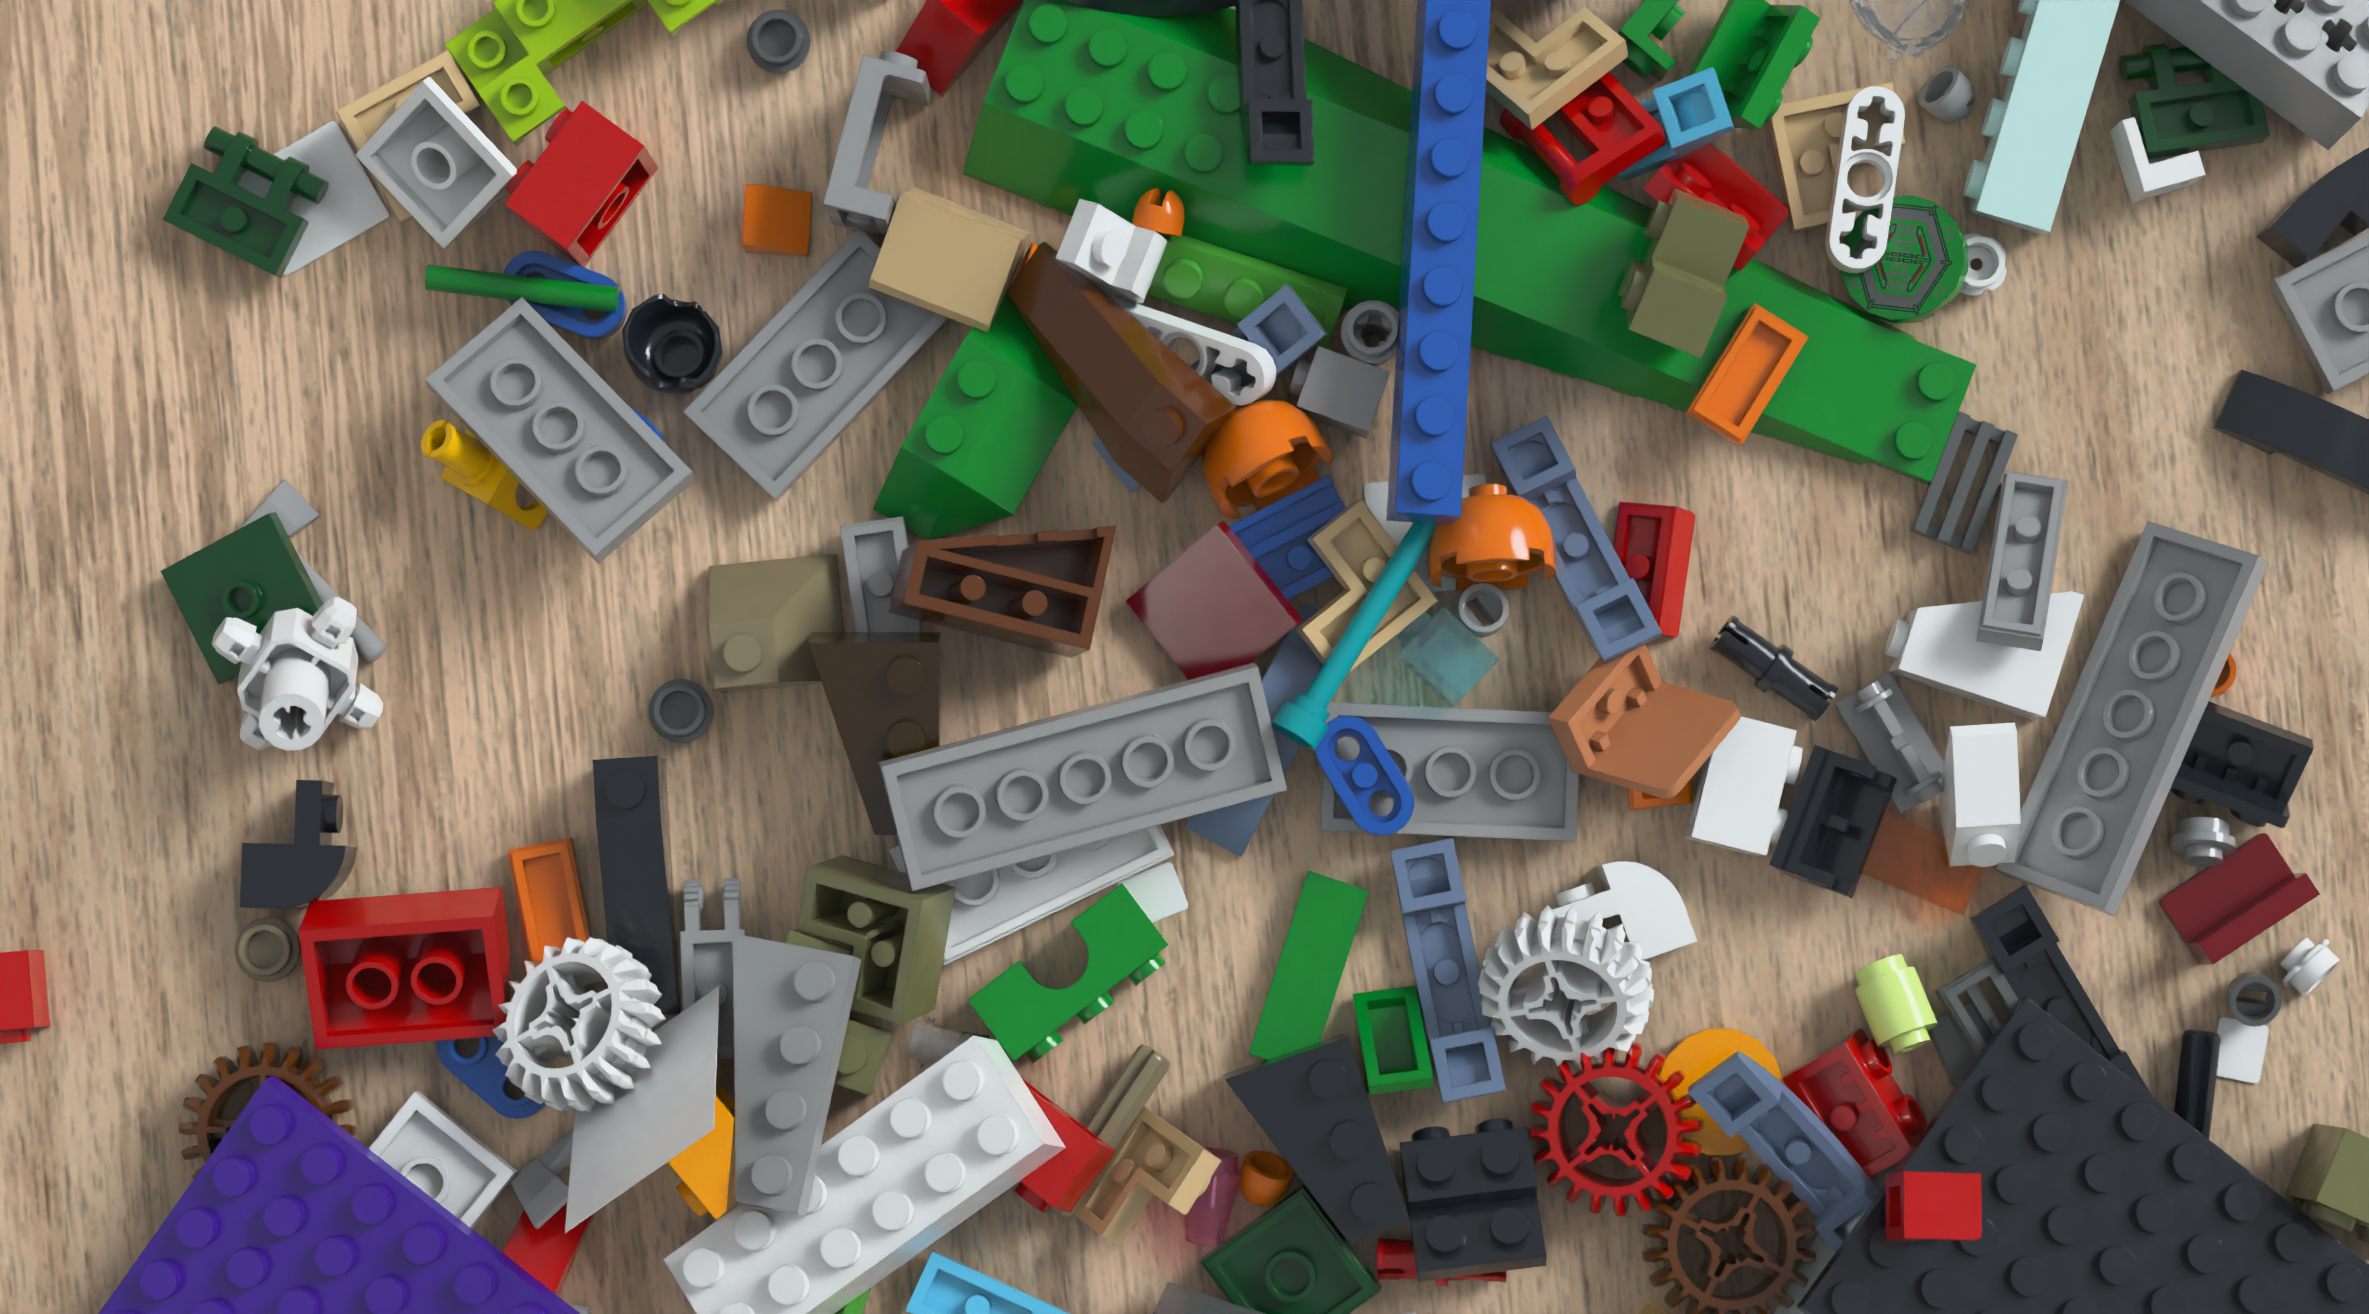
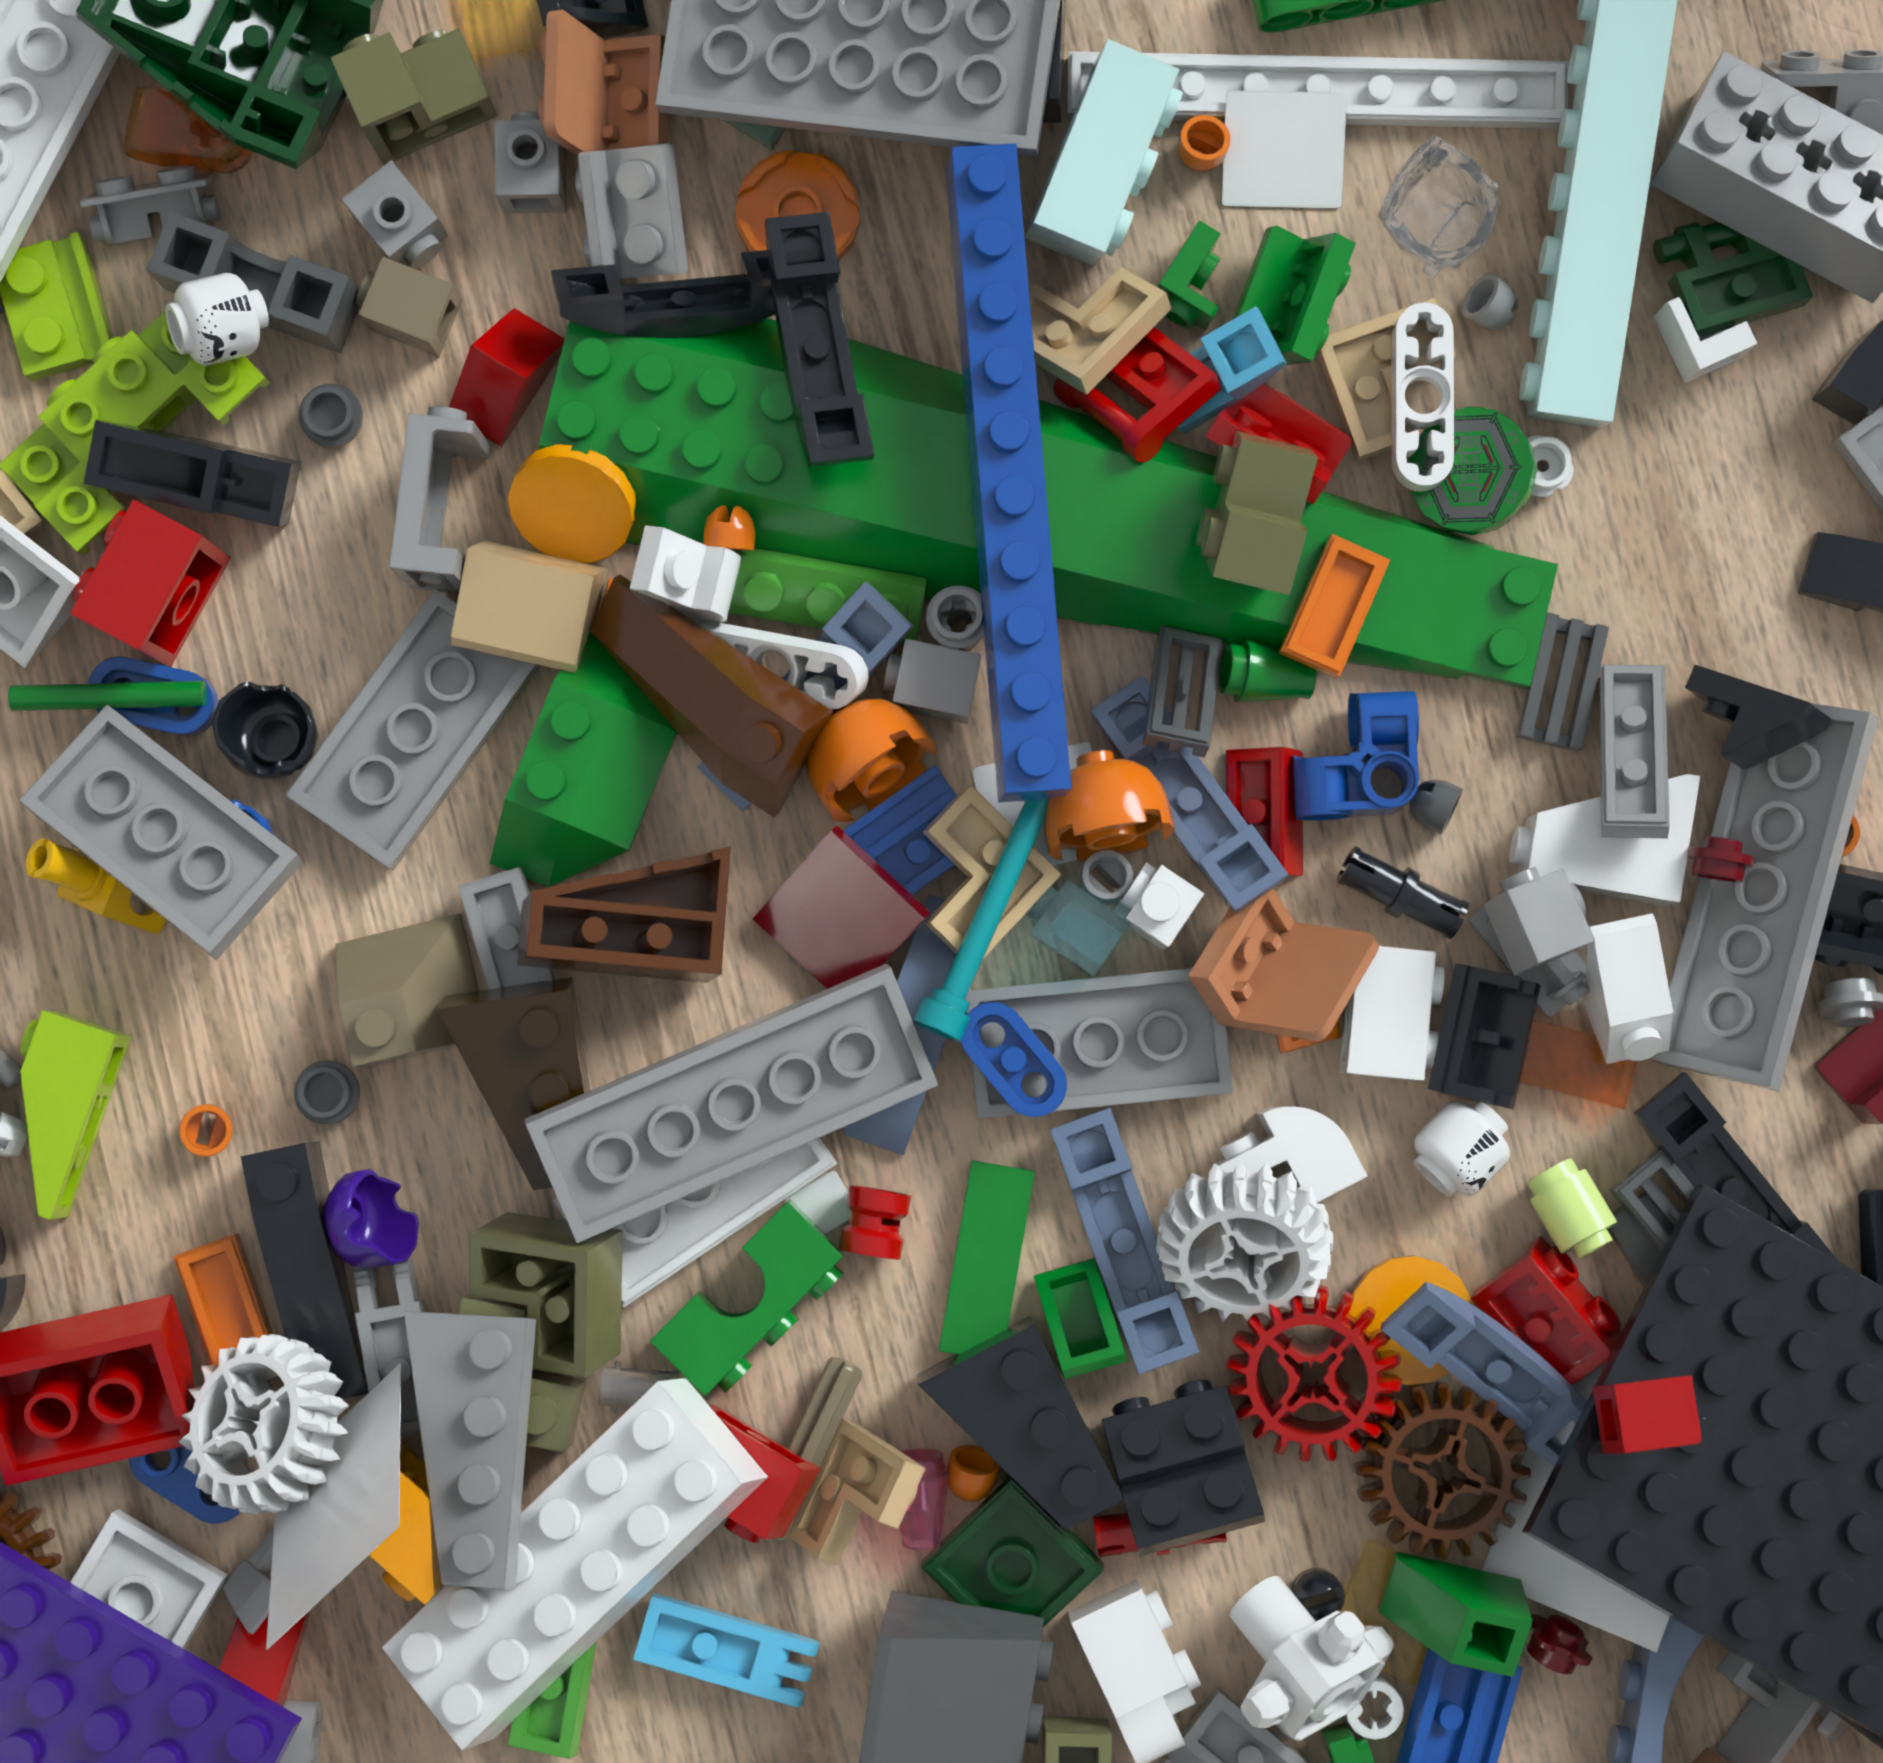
camera: 10 degrees left, 0 degrees up
orange slope [742,184,813,256] -> none
none -> lime slope [20,1010,132,1220]
none -> black slope [83,420,301,527]
none -> orange hinge [180,1104,232,1156]
none -> dark purple hair [323,1169,419,1268]
none -> light orange tile [508,444,636,563]
none -> red wheel [838,1185,911,1260]
none -> white brick [1111,862,1205,950]
none -> dark grey tile [1142,626,1222,757]
none -> green cone [1219,639,1317,702]
none -> blue piece [1292,691,1419,821]
none -> dark grey hinge [1410,779,1463,835]
none -> white head [1413,1101,1510,1197]
none -> light grey brick [1483,867,1595,976]
none -> black slope [1685,665,1831,769]
none -> dark red plate [1687,836,1754,883]

